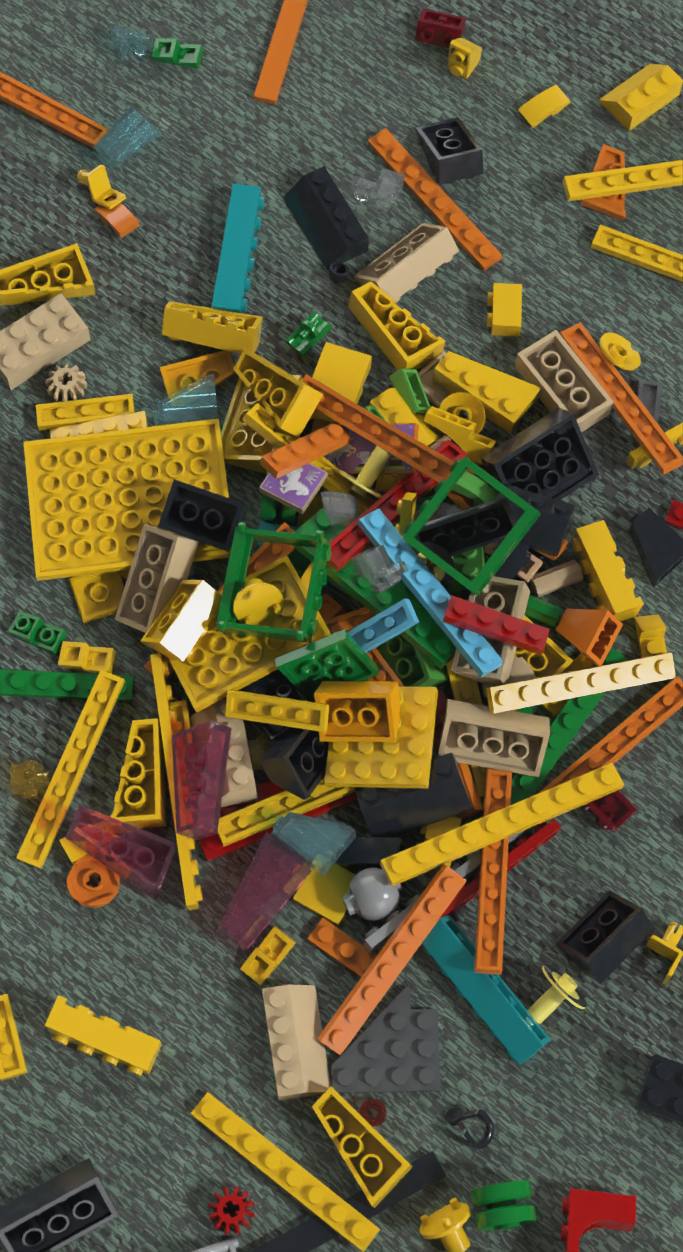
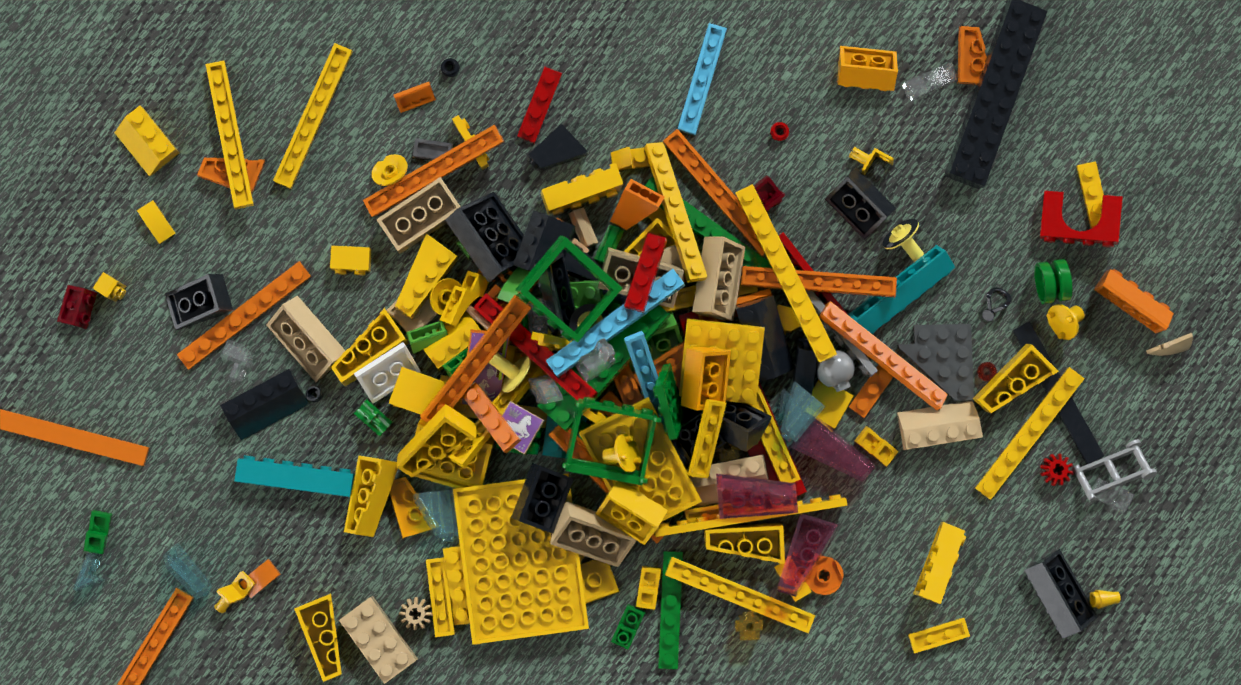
camera: 95 degrees left, 15 degrees up
none -> white plate [354,342,422,403]

